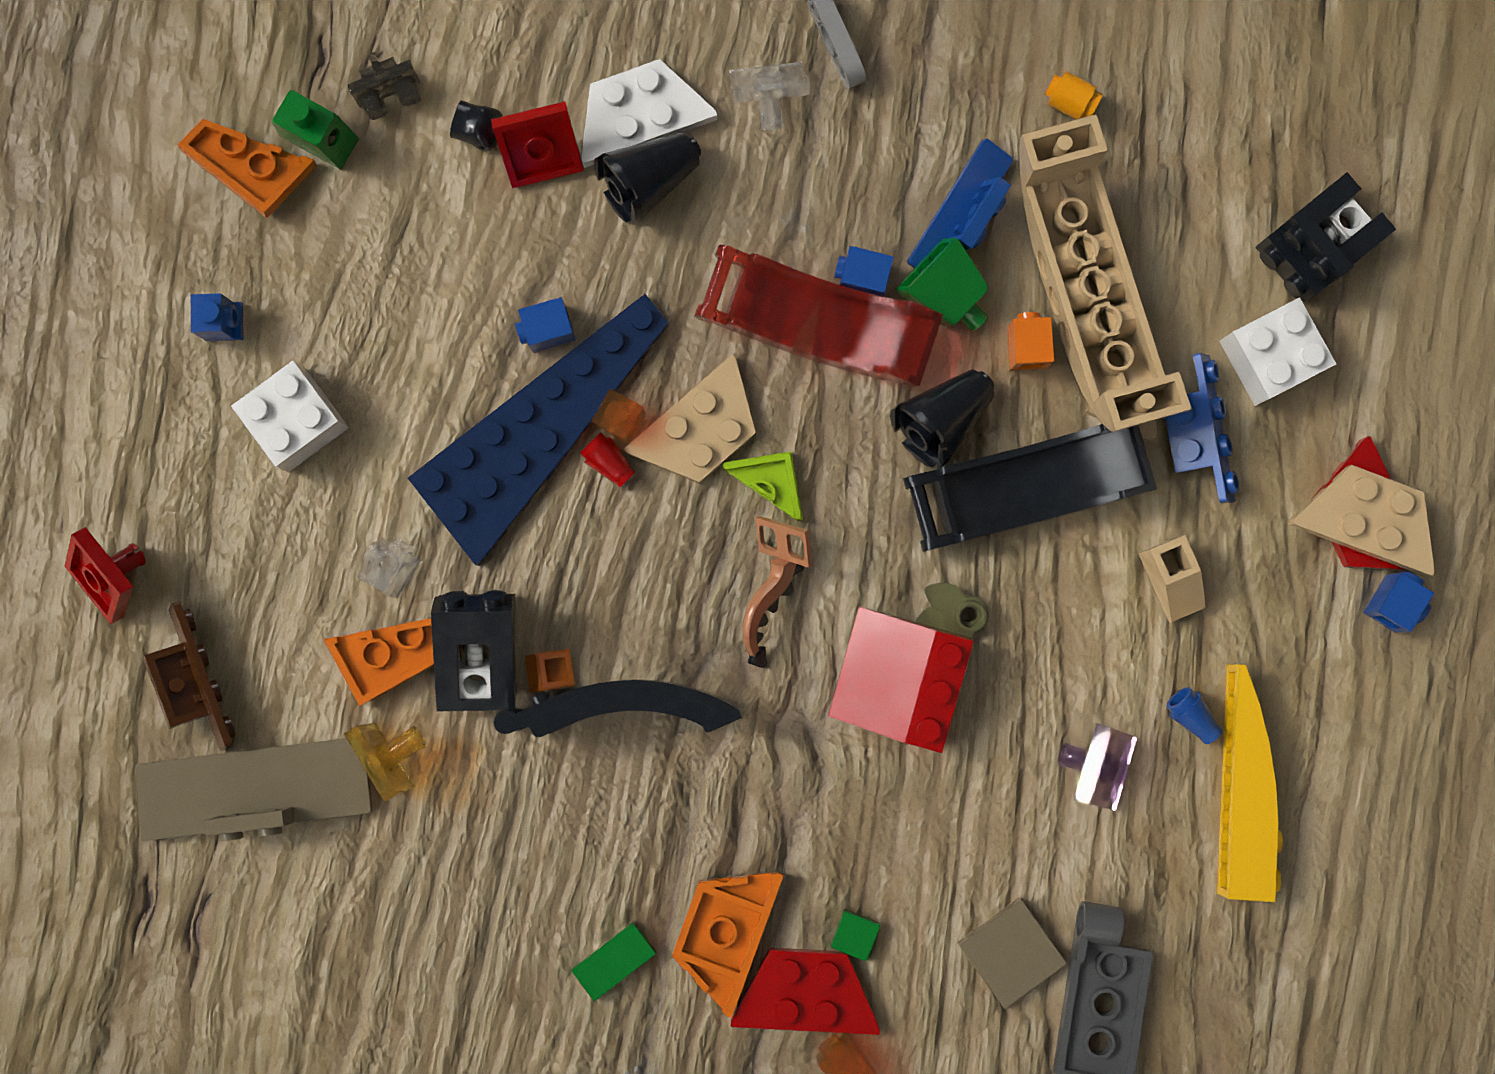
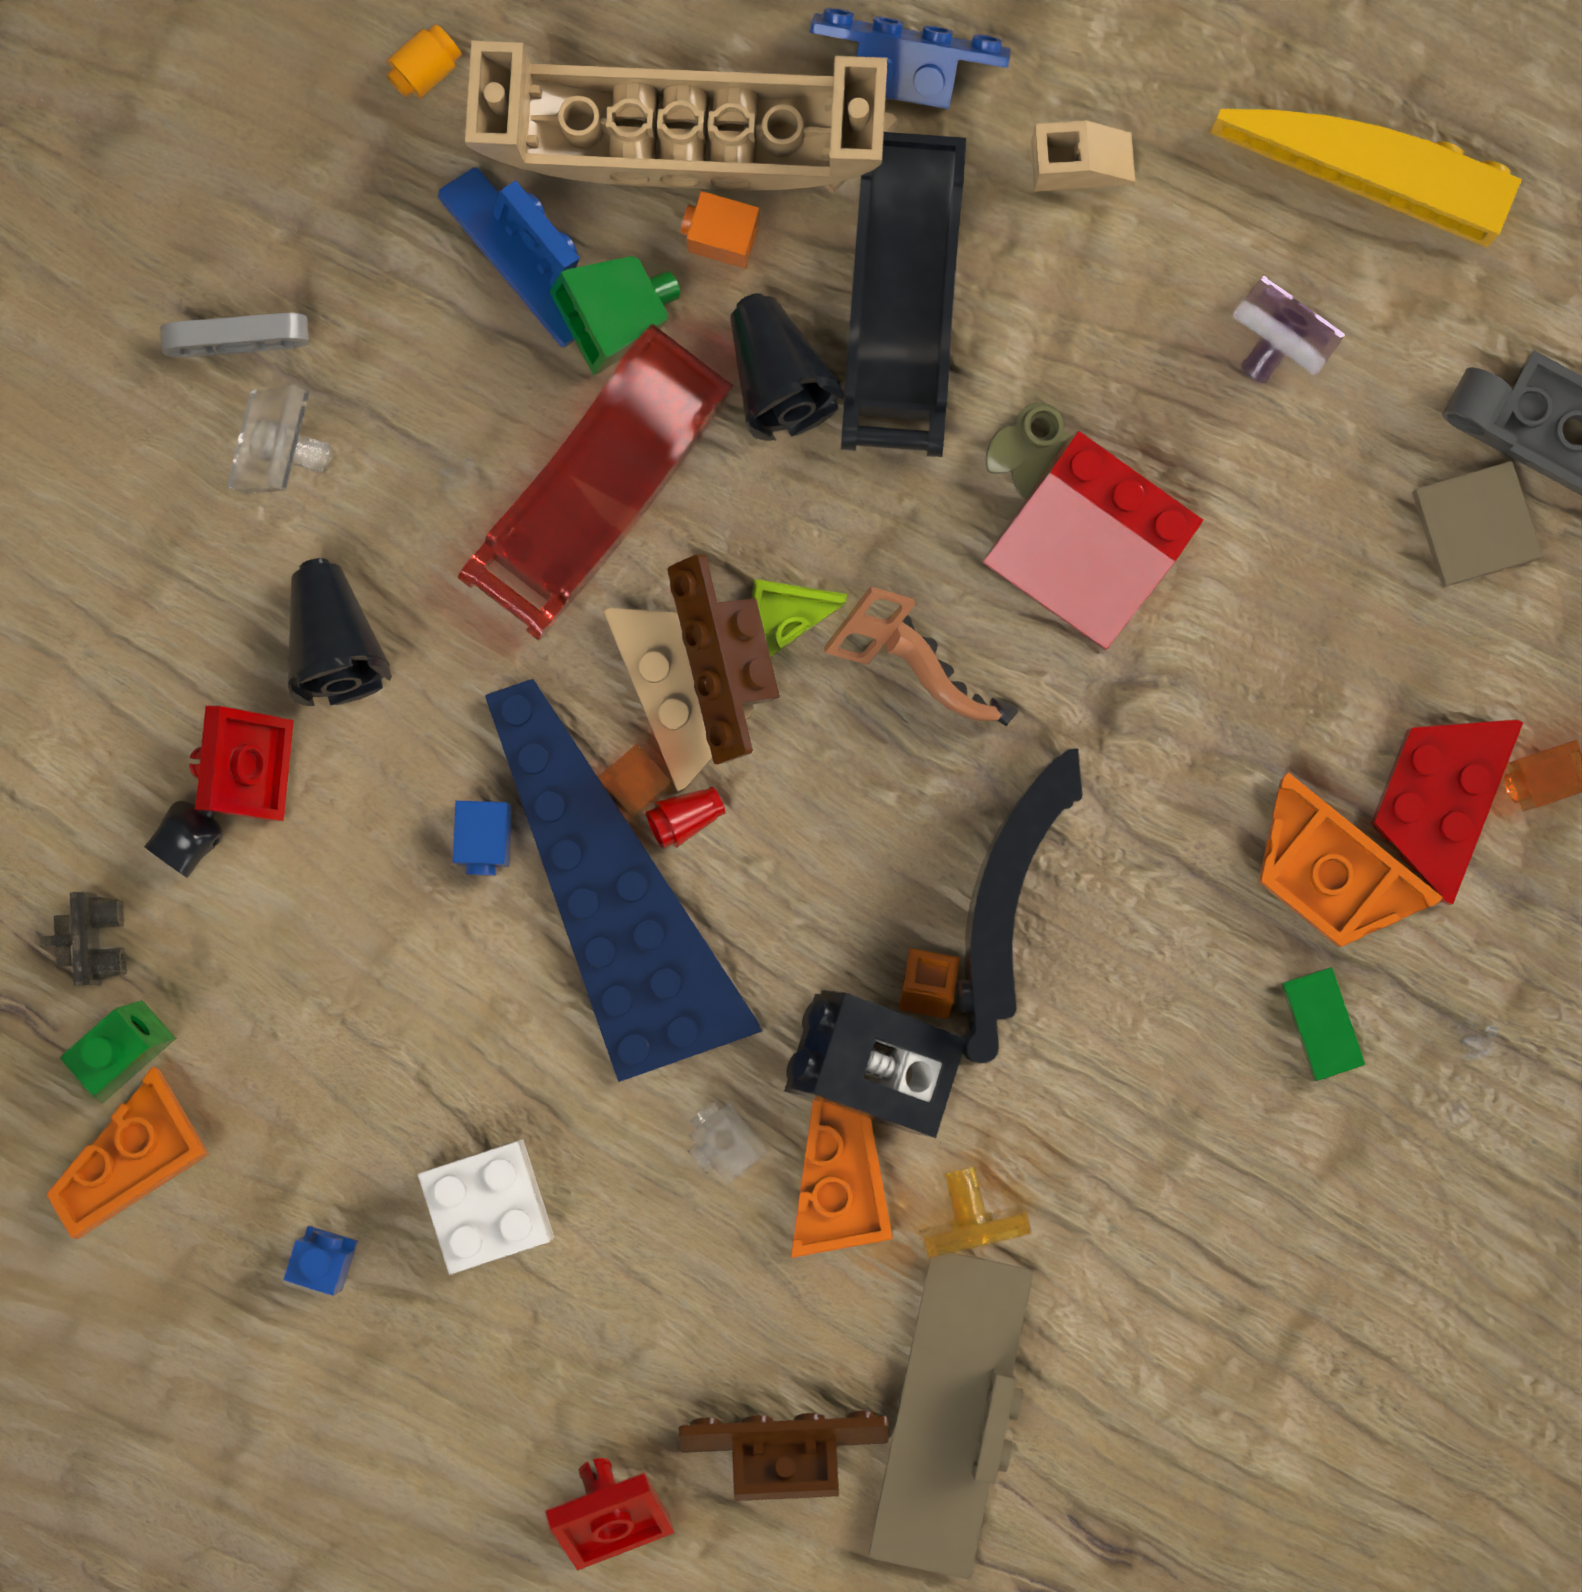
camera: 70 degrees left, 0 degrees up
white wing [581,59,717,168] -> none
green tile [830,909,881,962] -> none
blue brick [834,246,894,301] -> none
blue cone [1166,687,1222,744] -> none
none -> reddish brown bracket [667,554,780,765]

